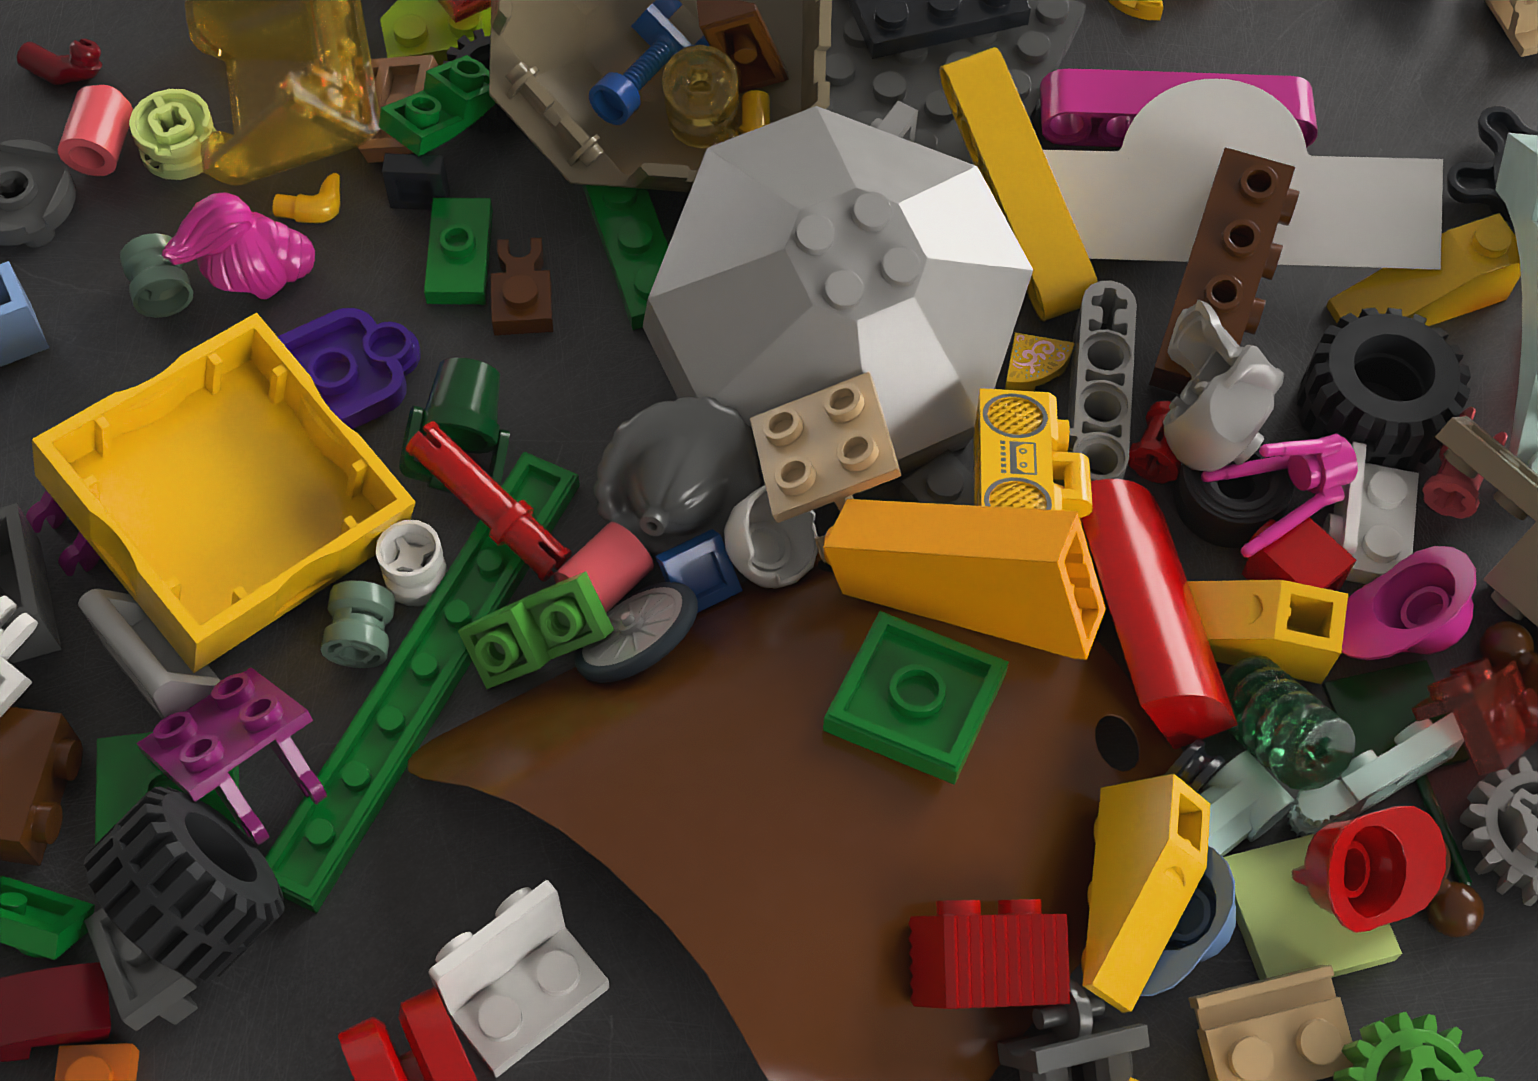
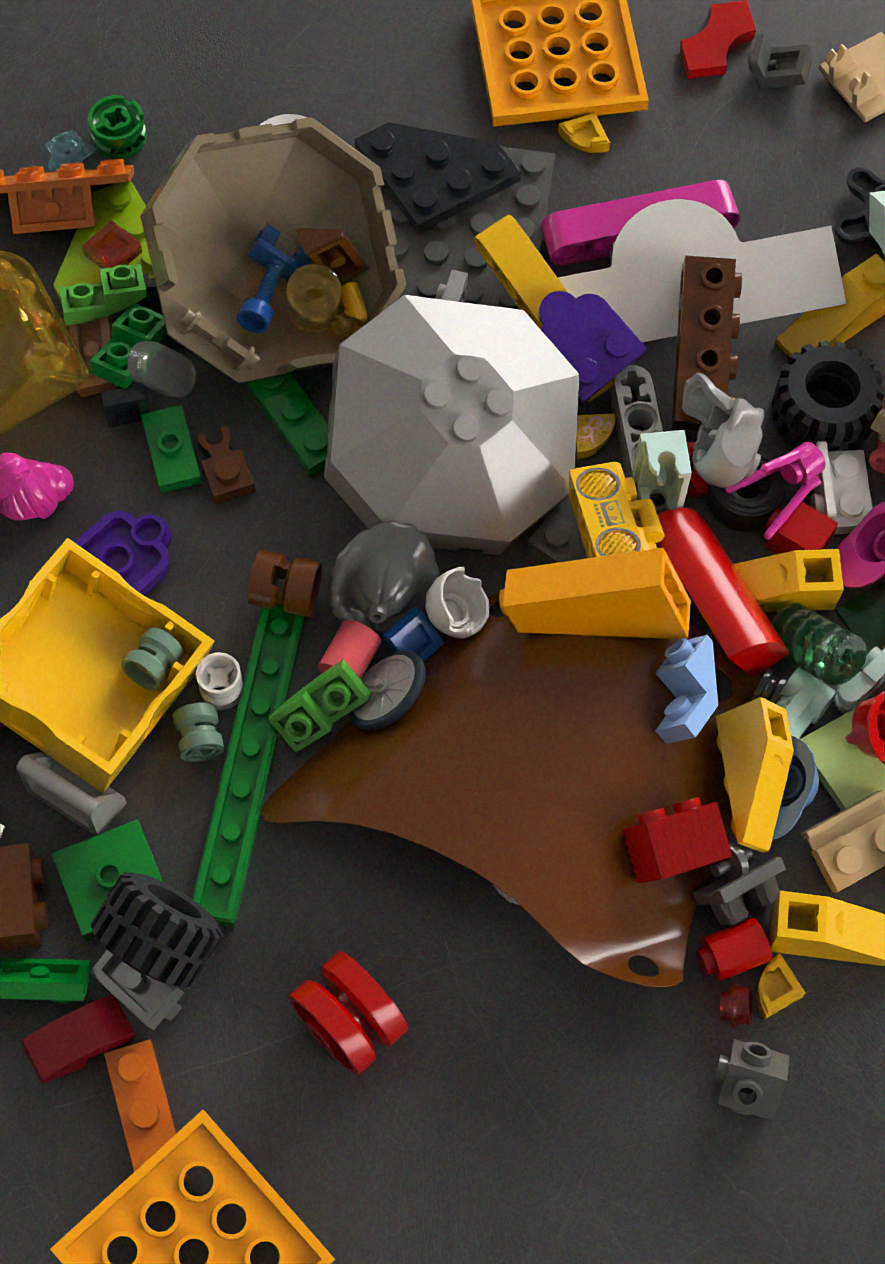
camera: 15 degrees left, 5 degrees up
magenta plate [136,667,327,846] -> none
yellow animal [273,173,340,223] -> none
dark green piece [399,357,510,494] -> none
red pin [405,421,572,582] -> none
white bracket [428,880,610,1078] -> none
tan plate [750,371,901,563] -> none
green tile [823,611,1009,785] -> none
none -> bright green slope [59,264,147,326]
none -> sand green wheel [121,627,184,690]
none -> clear tile [128,341,196,398]
none -> reddish brown wheel [248,549,322,617]
none -> dark purple plate [539,291,647,405]
none -> light aqua hinge [632,430,692,511]
none -> light blue slope [655,635,718,744]

